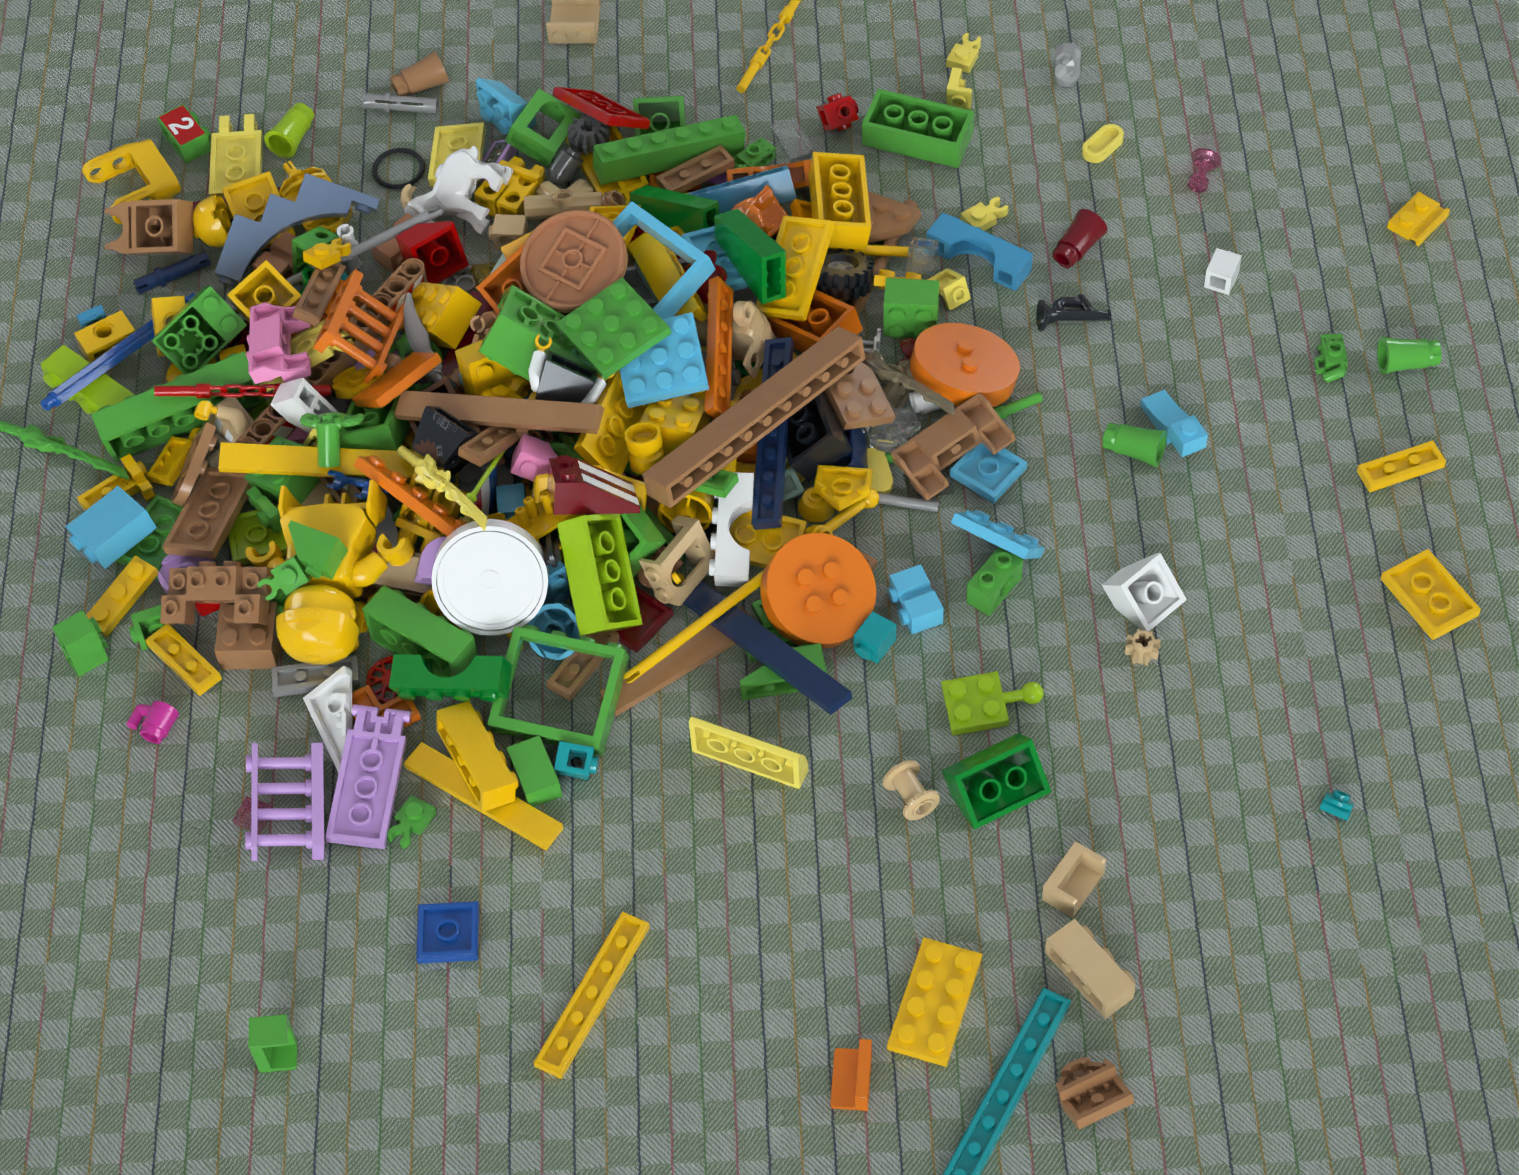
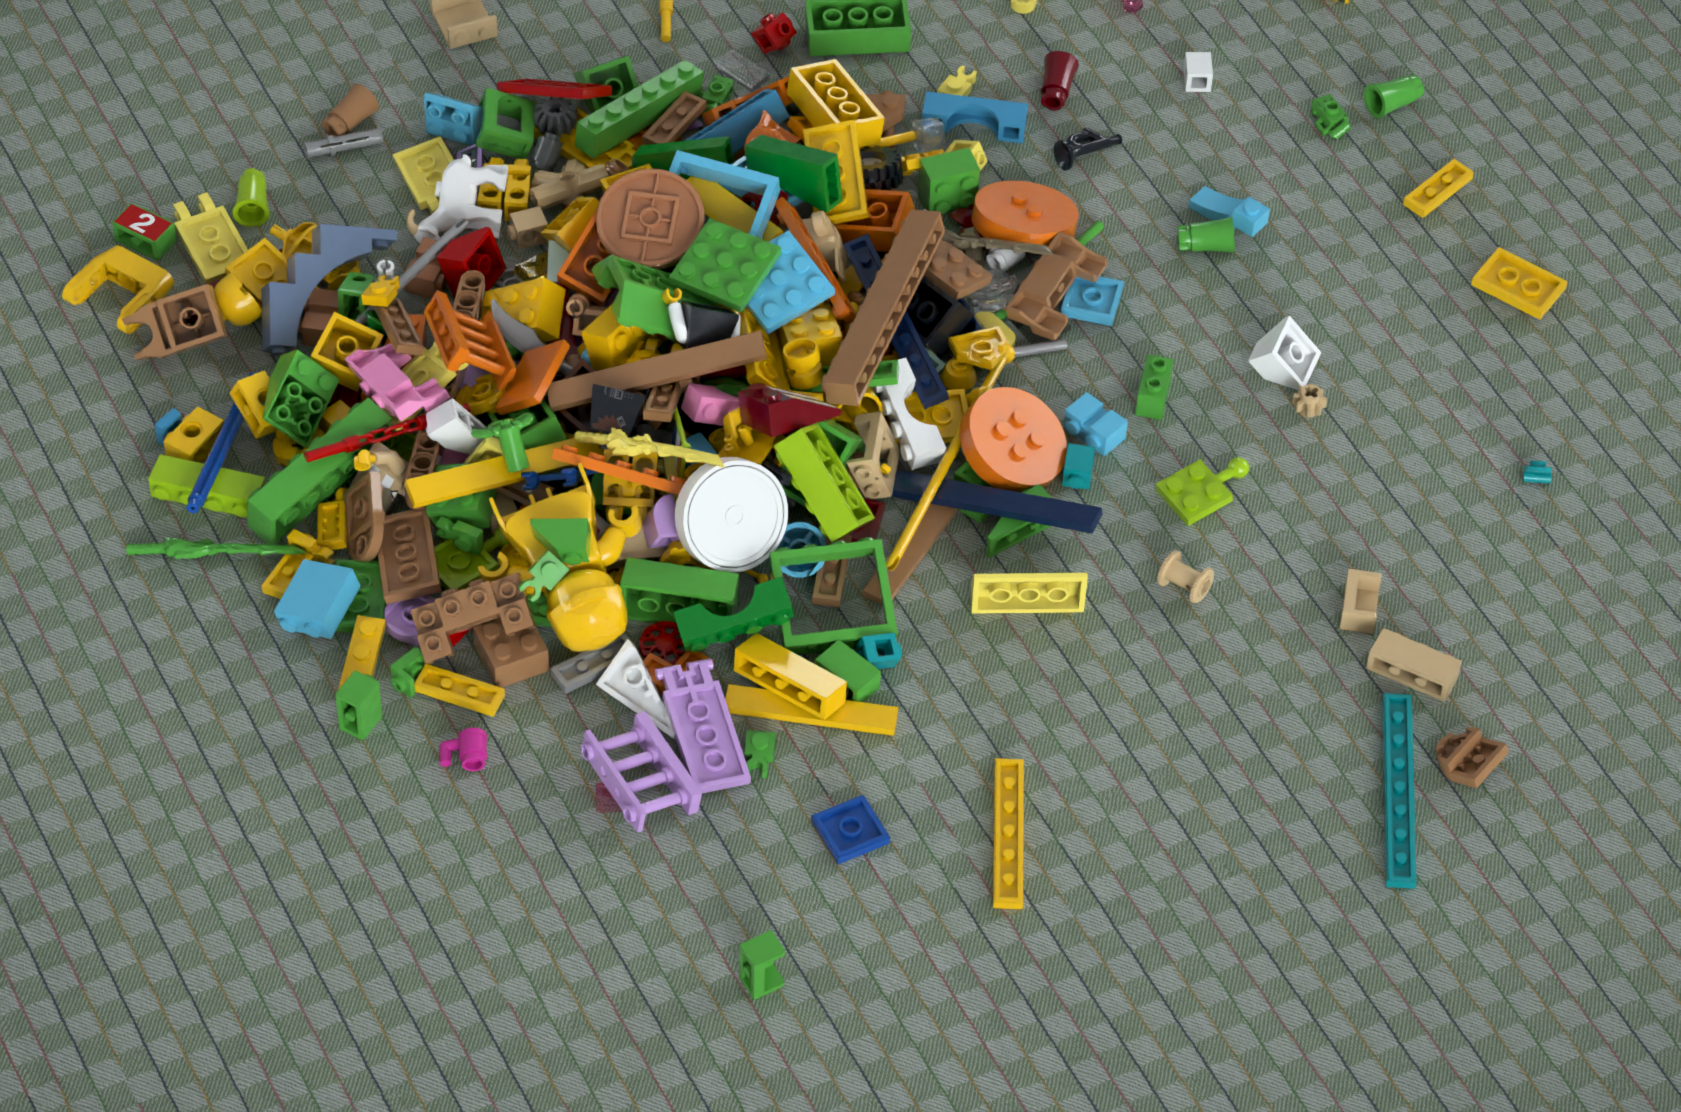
camera: 30 degrees left, 5 degrees down
dark blue pin [133,250,211,295] -> none
black tyre [372,148,425,189] -> none
orange panel [830,1039,872,1111] -> none
yellow plate [887,937,982,1067] -> none
green slope [942,733,1052,830] -> none
medium azure plate [951,510,1045,559] -> none

